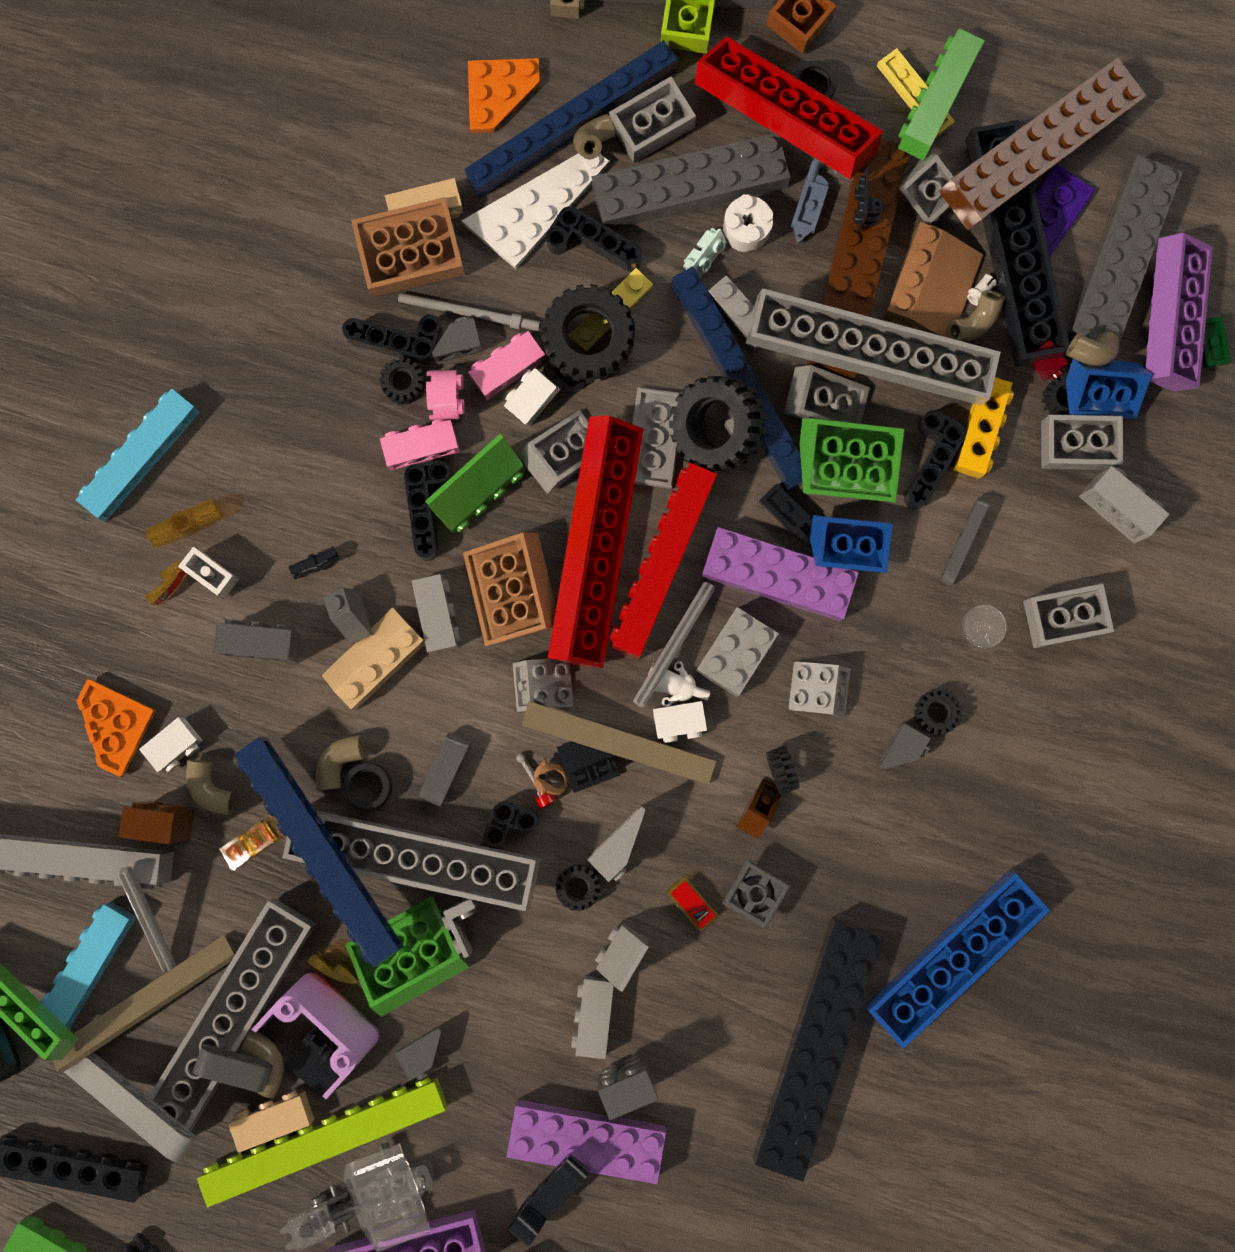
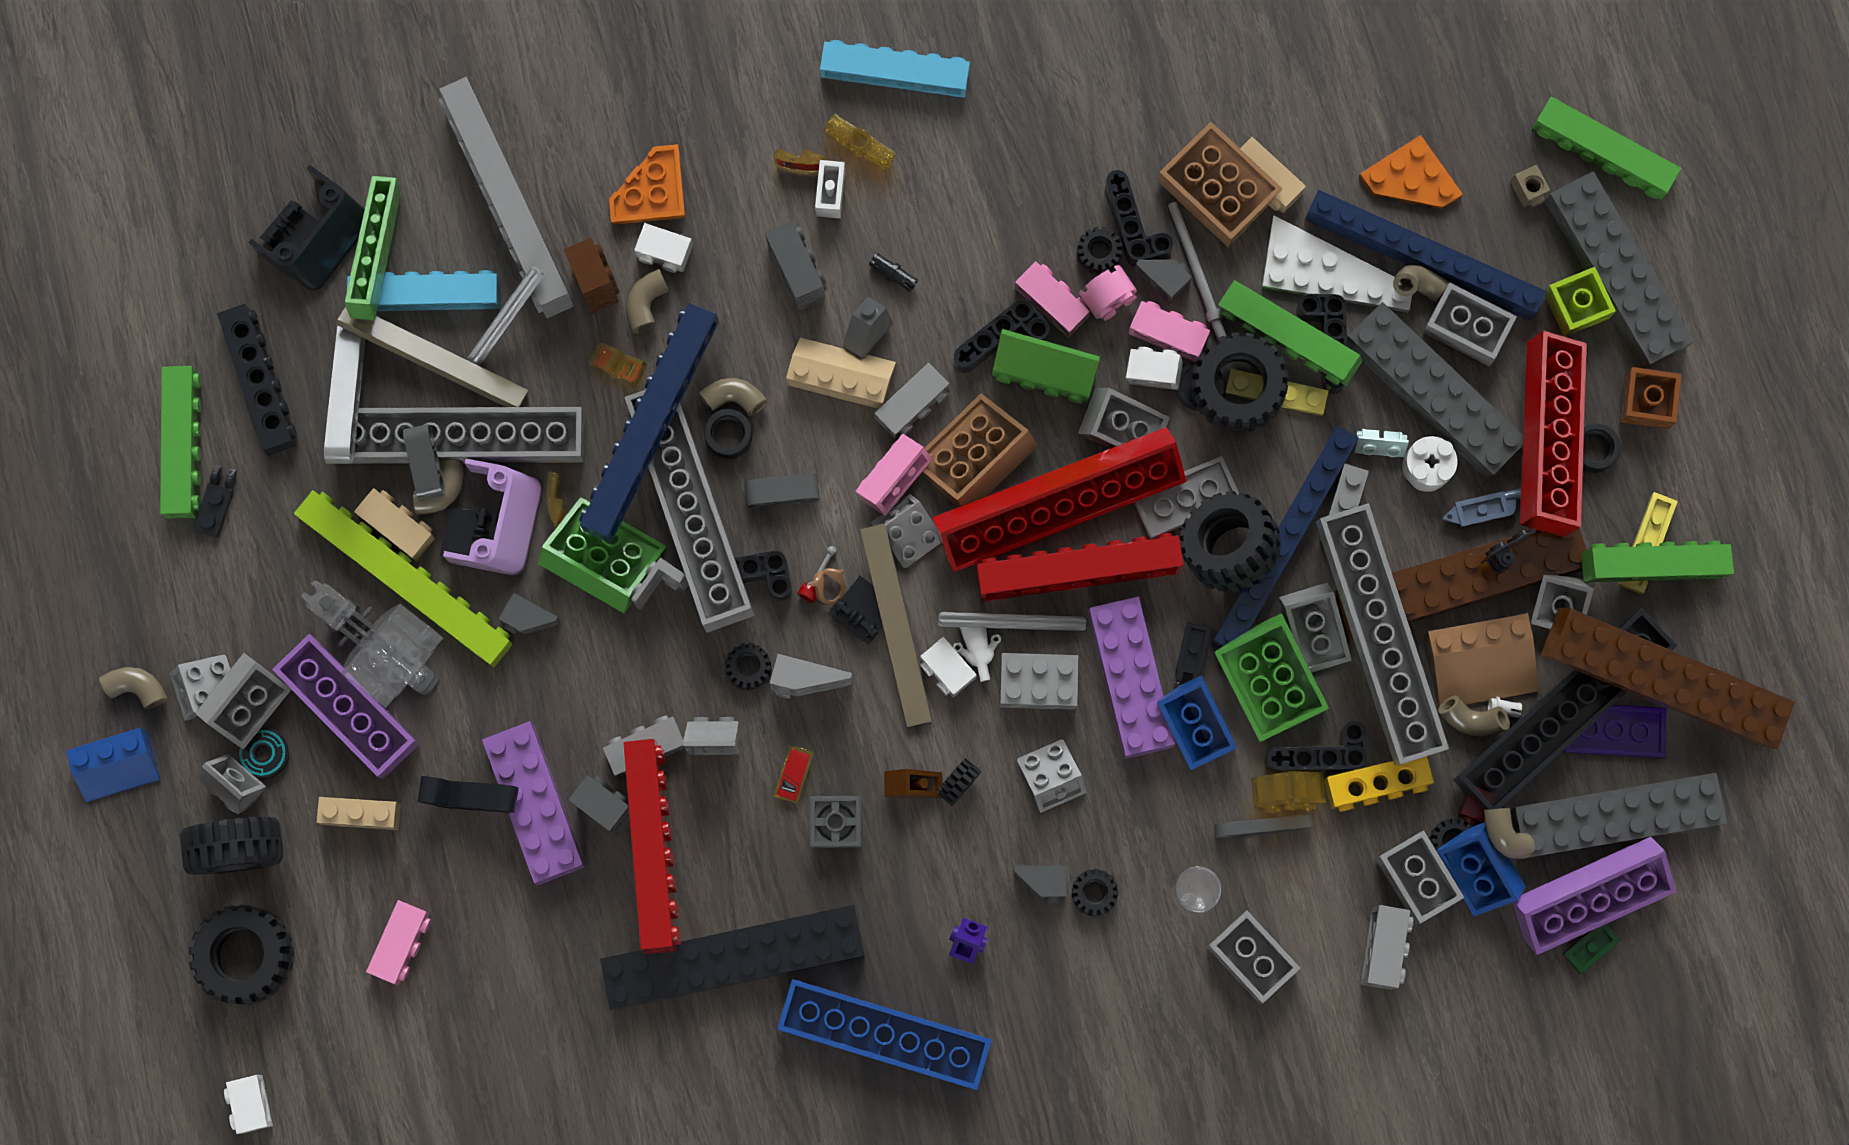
camera: 60 degrees right, 5 degrees down
none -> red brick [623,739,681,955]
none -> bright pink brick [856,434,932,516]
none -> dark purple brick [949,918,988,964]
none -> bright green brick [1218,280,1363,386]
none -> clear yellow brick [1251,771,1326,813]

